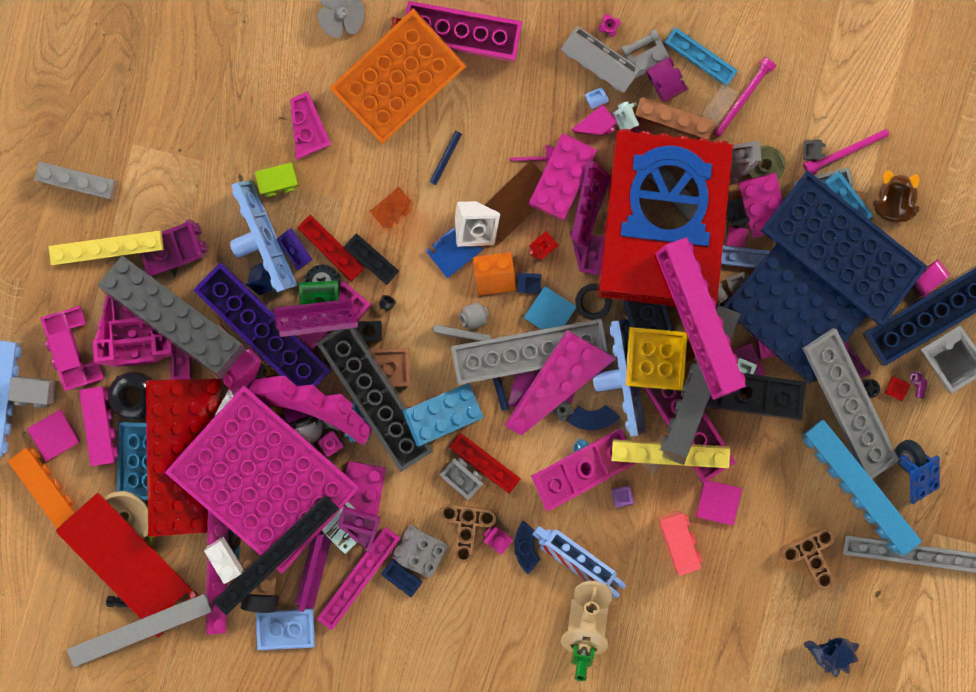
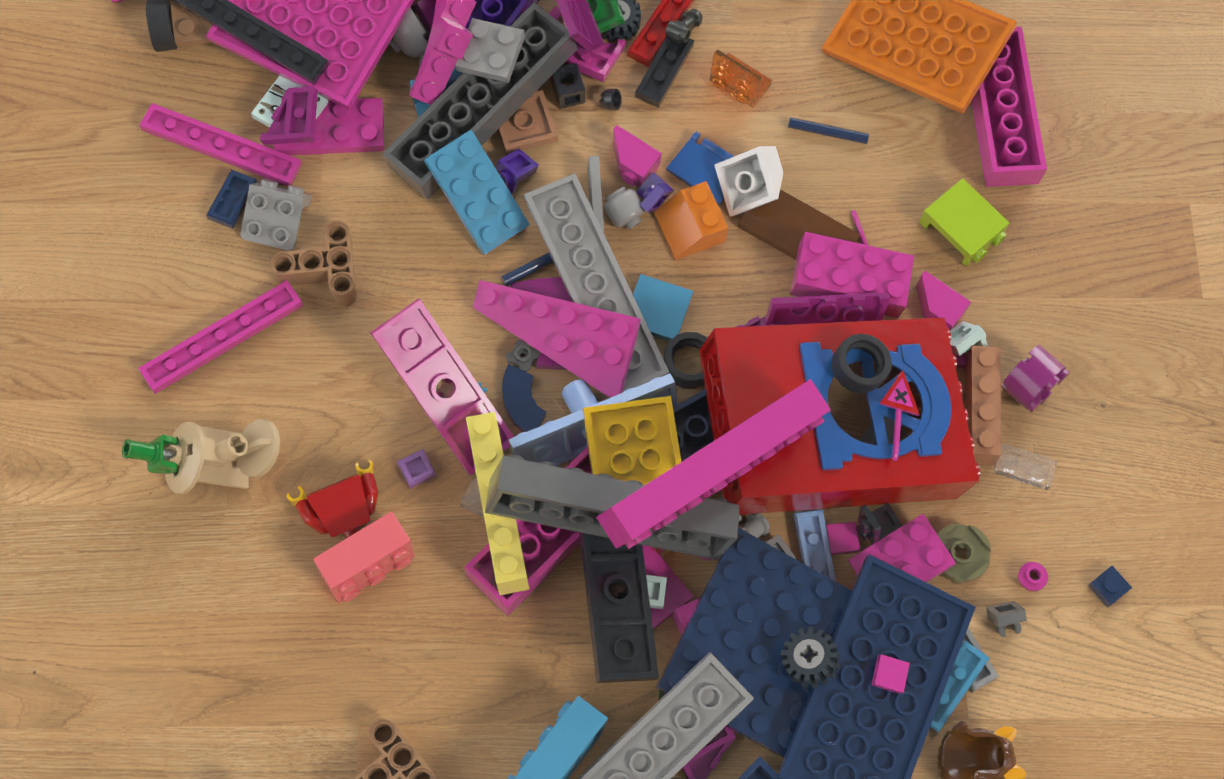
camera: 70 degrees right, 20 degrees down
light blue tile [255,608,315,650] -> none
magenta fence [295,531,331,612] -> none
dark pink bracket [318,431,345,457] -> none
light grey bracket [439,458,484,500] -> none
red tile [449,432,521,494] -> none
dark pink bracket [483,525,513,555] -> none
dark blue tile [514,520,540,574] -> none
dark blue panel [517,273,542,293] -> none
red brick [528,231,559,261] -> none
light blue hinge [532,526,626,599] -> none
light grey brick [561,26,640,93] -> none
light blue tile [584,87,609,109] -> none
dark pink plate [599,14,621,37] -> none
light grey plate [621,29,669,78] -> none
dark azure tile [664,27,738,87] -> none
dark pink tile [696,480,742,526] -> none
dark pink piece [714,57,777,137] -> none
light grey wing [730,141,762,183] -> none
dark pink piece [803,129,889,175] -> none
none -> dark pink plate [138,280,303,394]
none -> red torso [286,459,379,539]
none -> light grey plate [455,18,525,83]
none -> dark purple bracket [495,149,539,194]
none -> dark pink slope [613,125,662,188]
none -> dark purple bracket [636,173,674,213]
none -> pearl dark grey bar [665,9,703,43]
none -> black wheel [781,627,840,688]
none -> black tyre [831,333,892,394]
none -> dark pink tile [871,655,910,694]
none -> piece [879,370,920,461]
none -> lime panel [919,178,1010,266]
none -> dark pink plate [1018,562,1048,591]
none -> dark blue plate [1088,565,1132,608]

